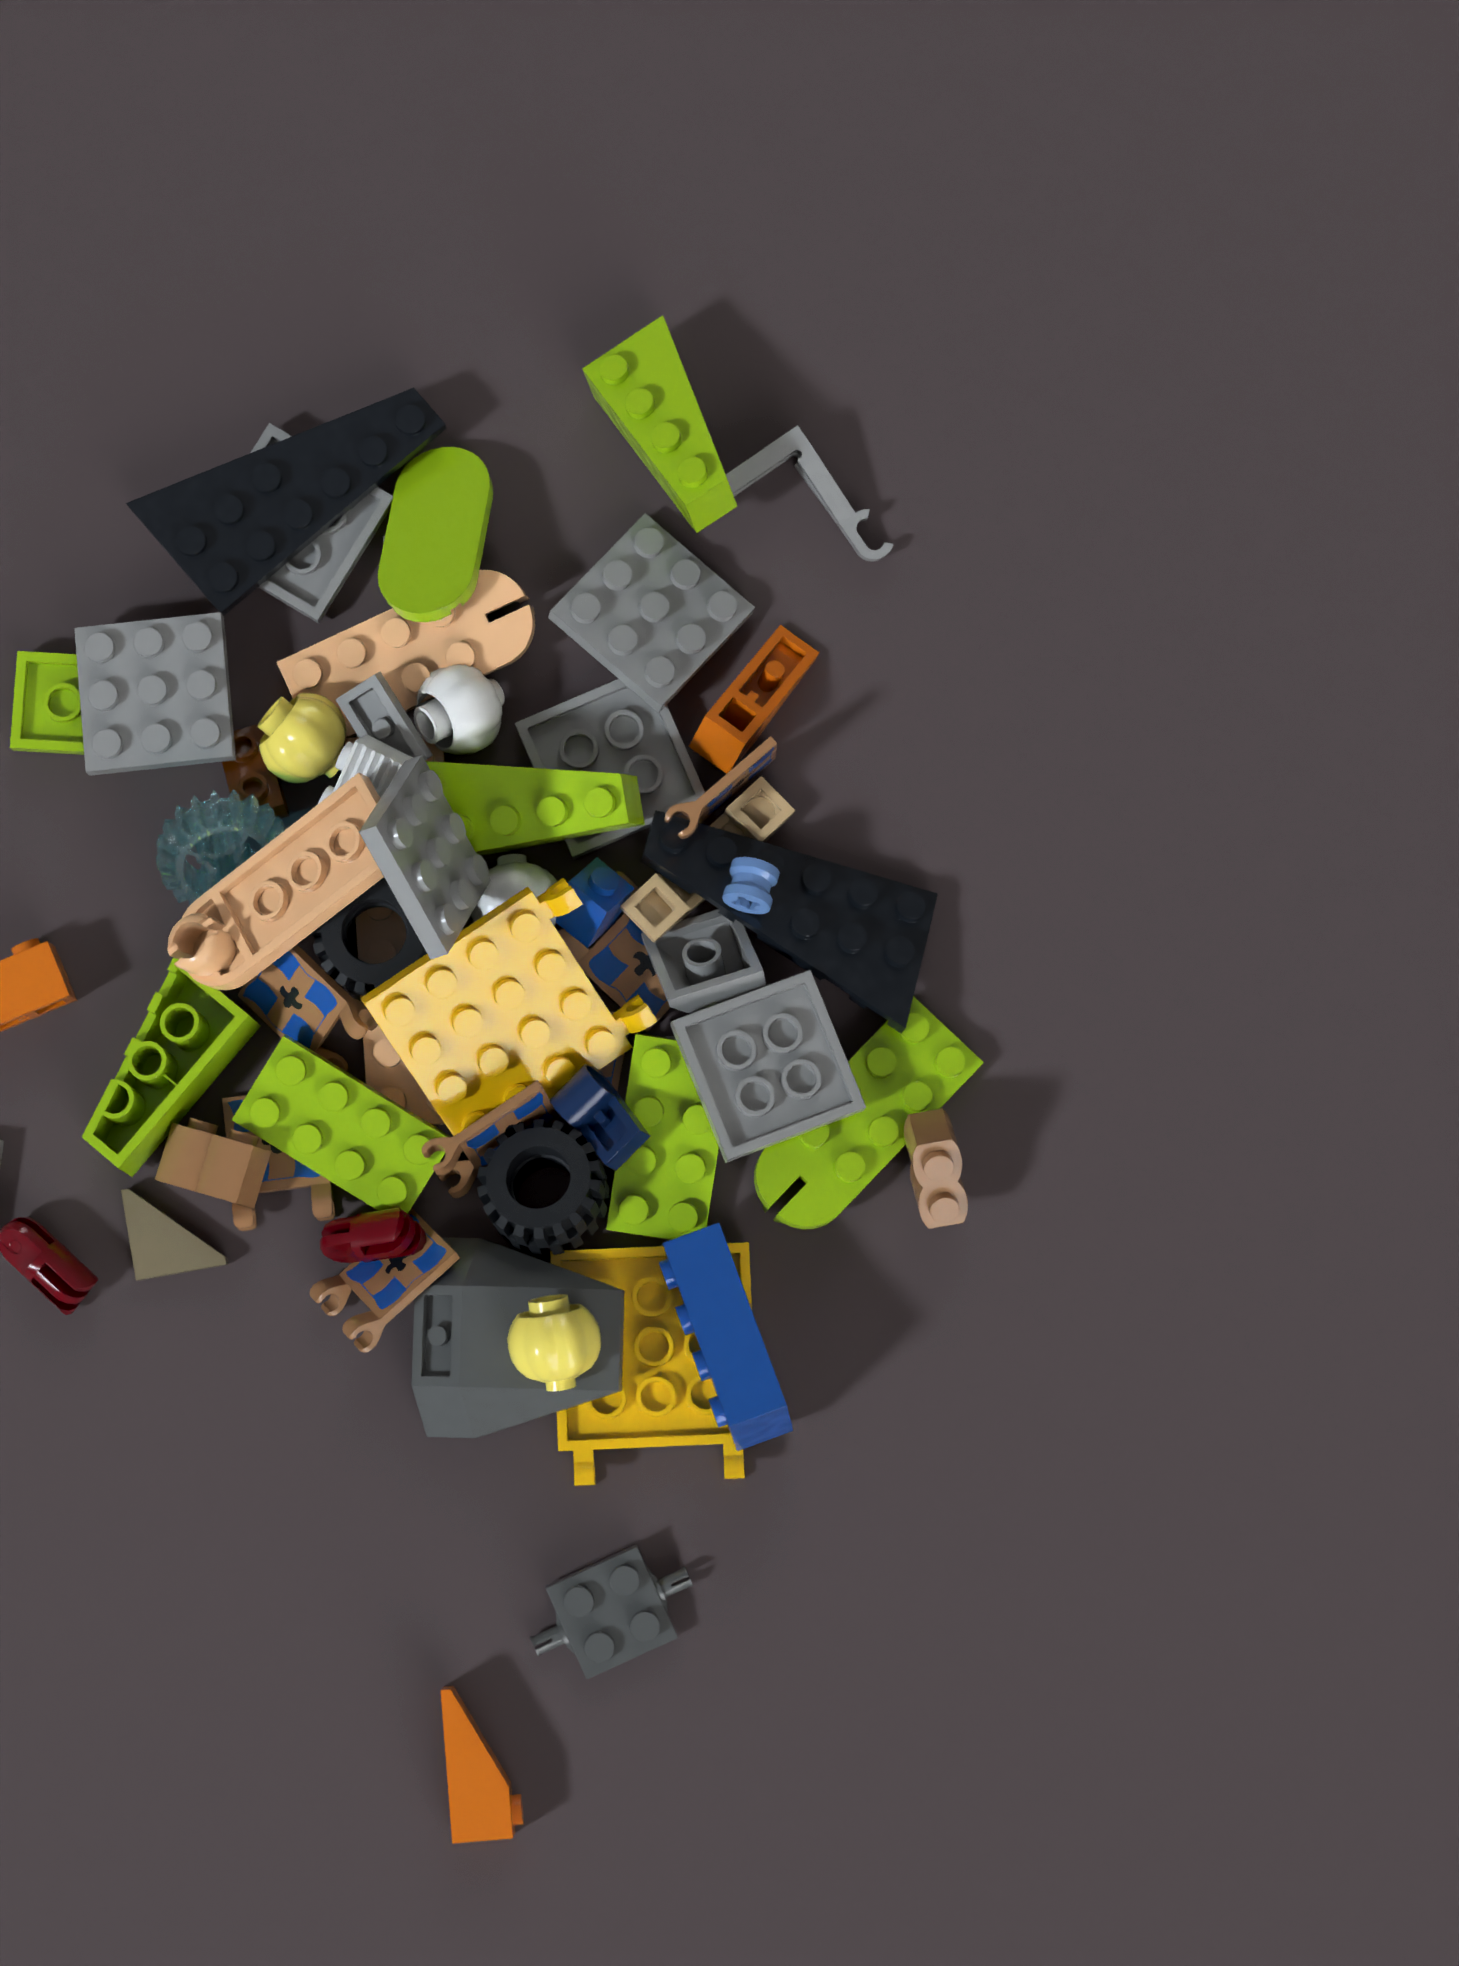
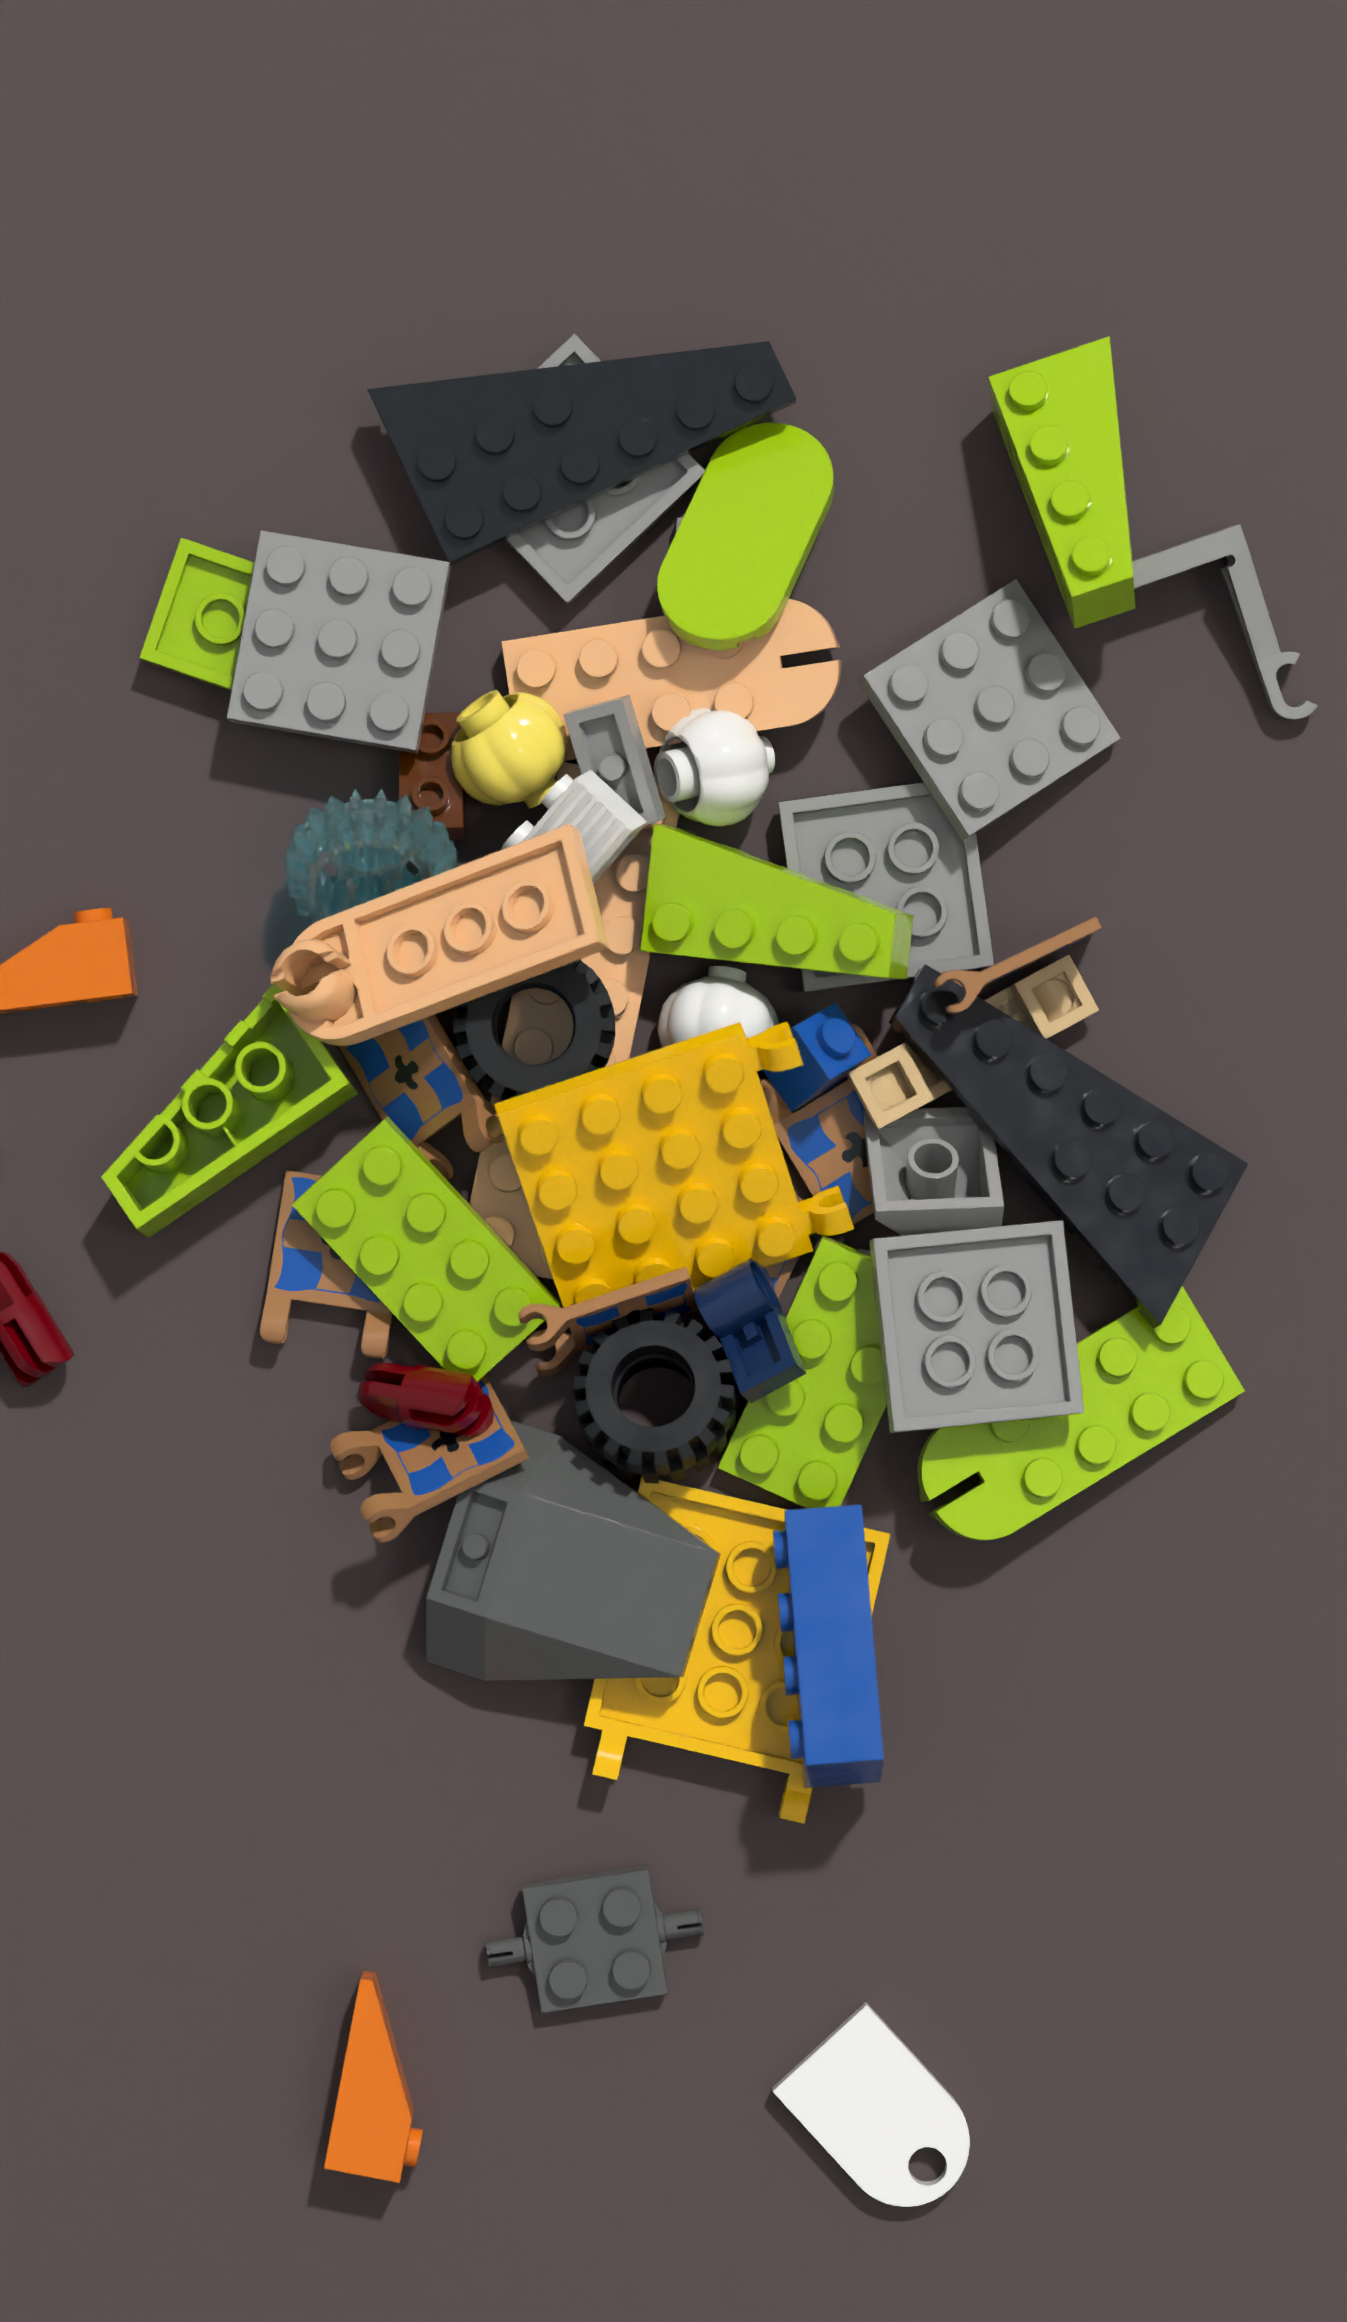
camera: 20 degrees right, 5 degrees up
dark tan tile [121,1189,228,1281] -> none
medium nougat brick [155,1118,271,1209] -> none
light grey plate [359,755,491,959] -> none
light yellow plant [507,1294,601,1391] -> none
orange slope [689,625,819,774] -> none
medium blue wheel [722,857,780,914] -> none
medium nougat brick [904,1108,968,1229] -> none
none -> white tile [772,2002,970,2207]

